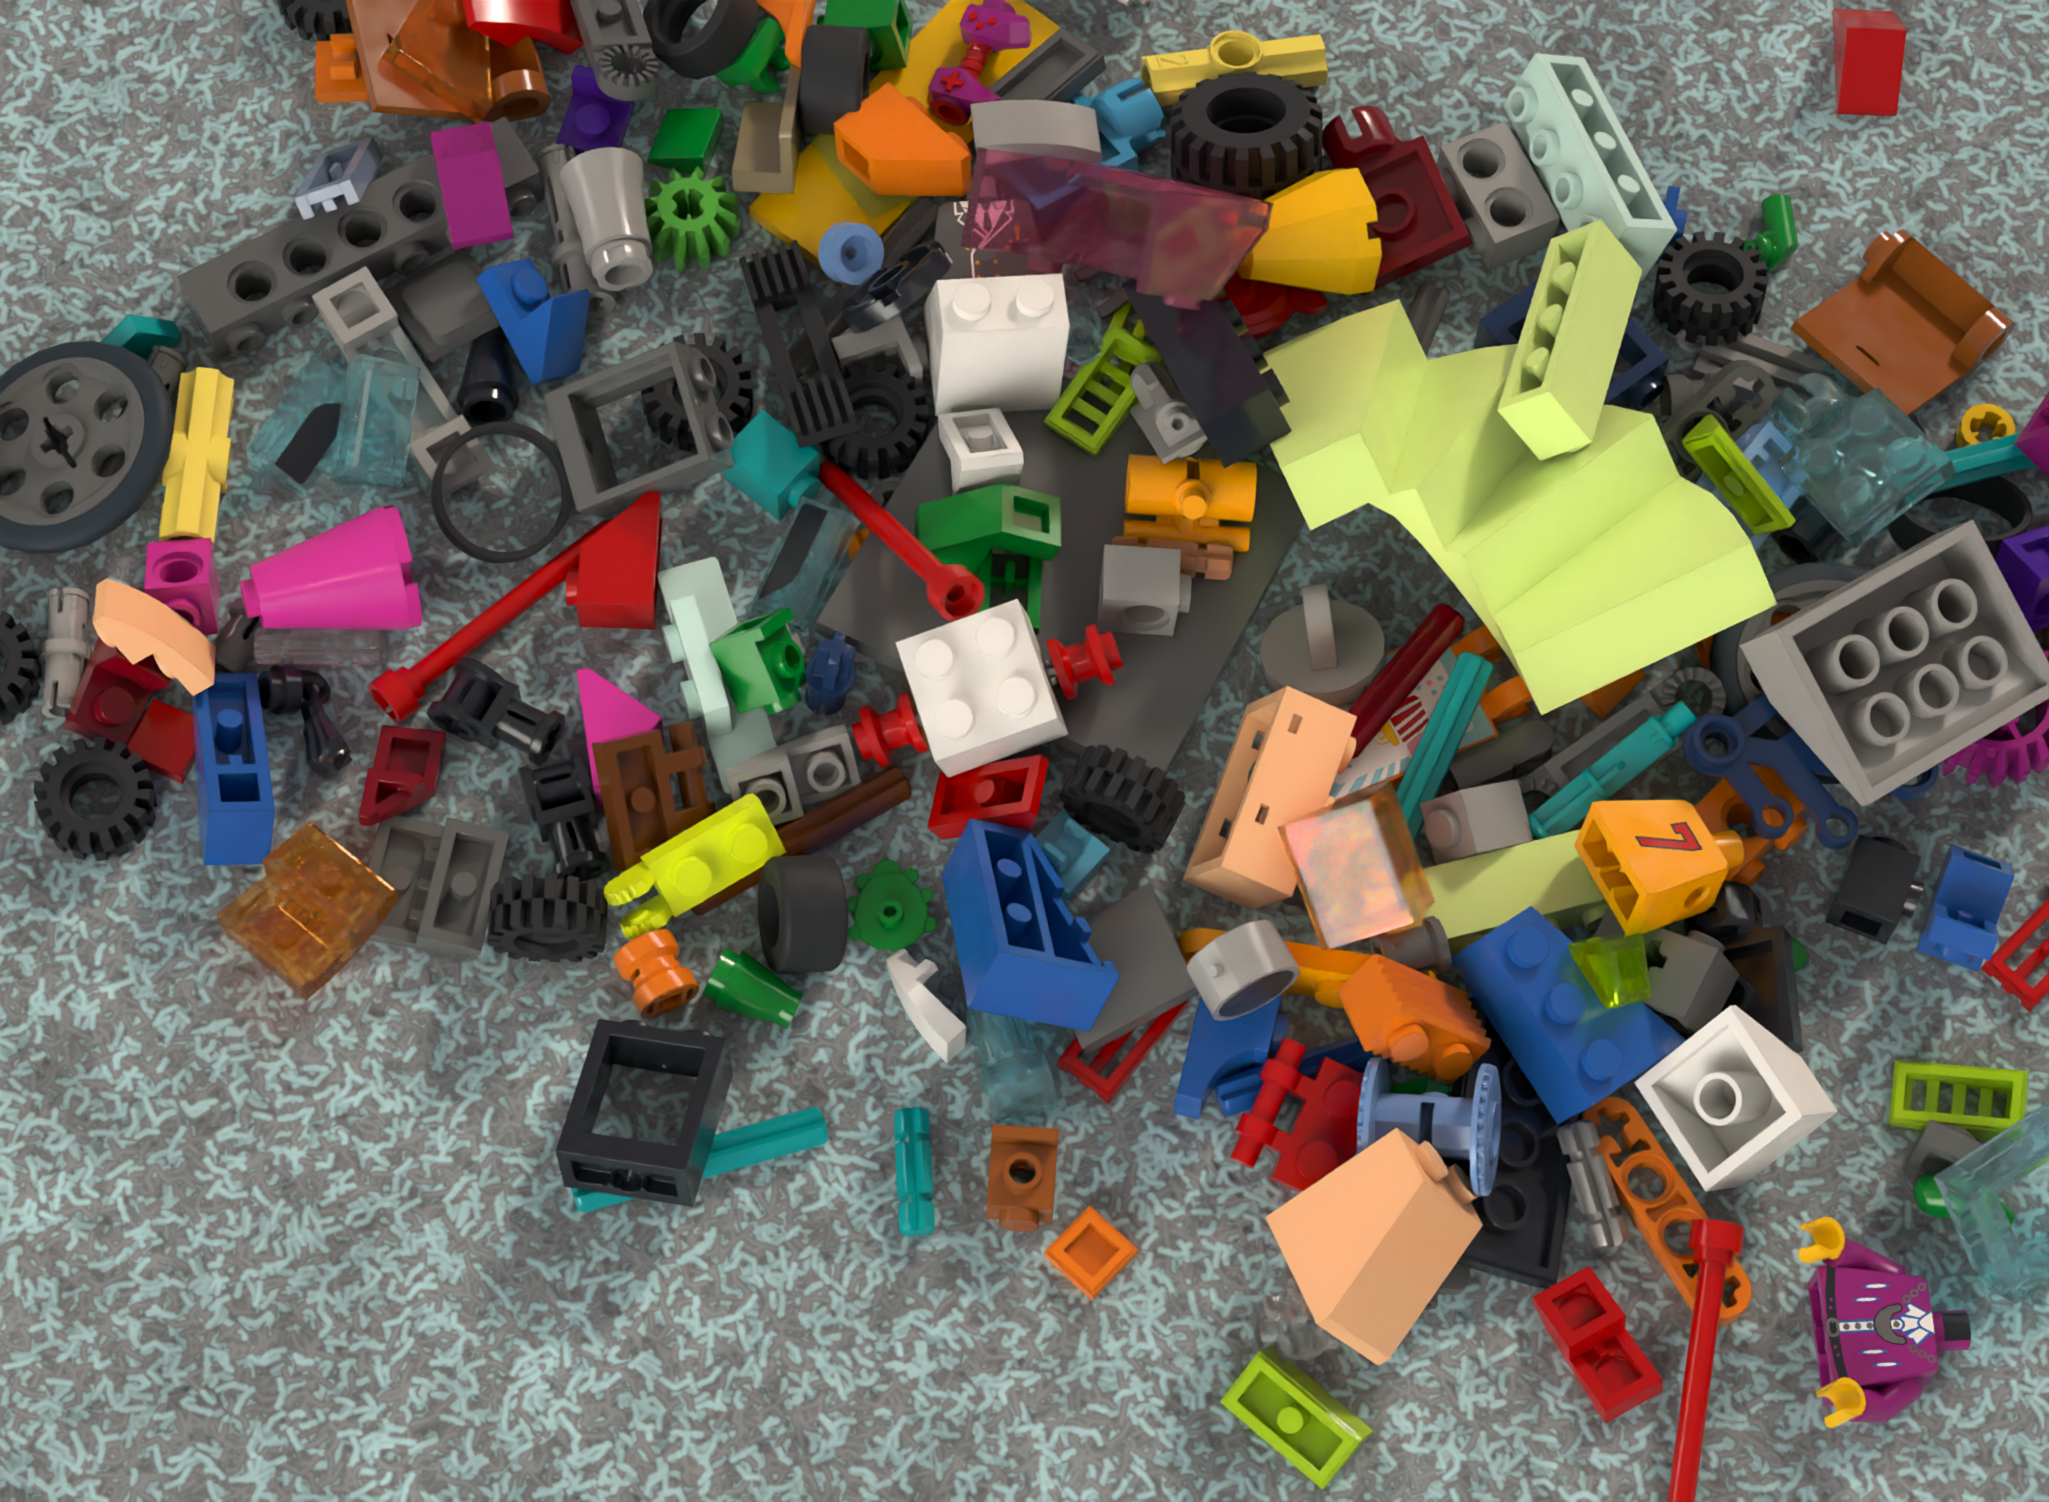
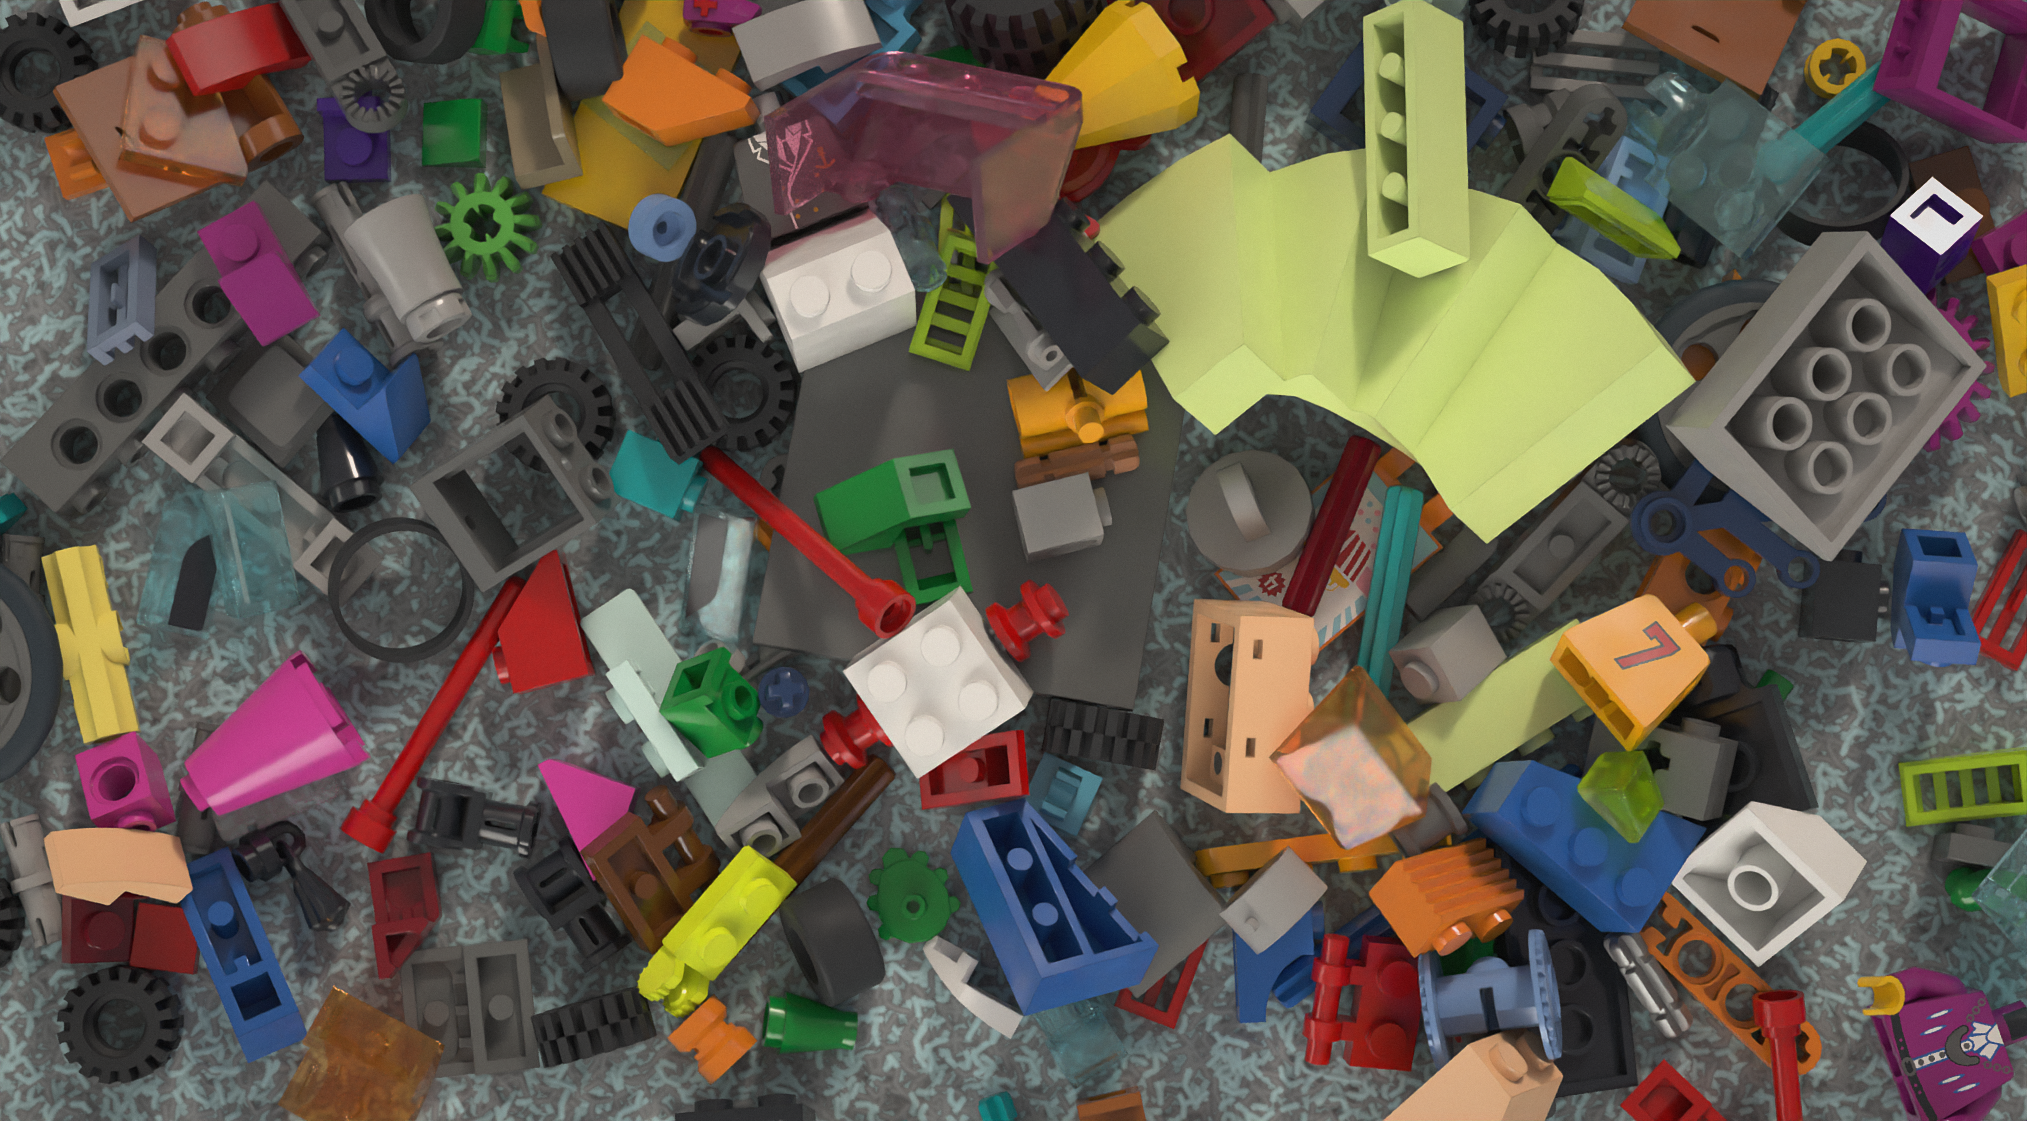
camera: 15 degrees left, 20 degrees up
white slope [938,407,1024,495] -> none
teal piece [1527,700,1697,840] -> none

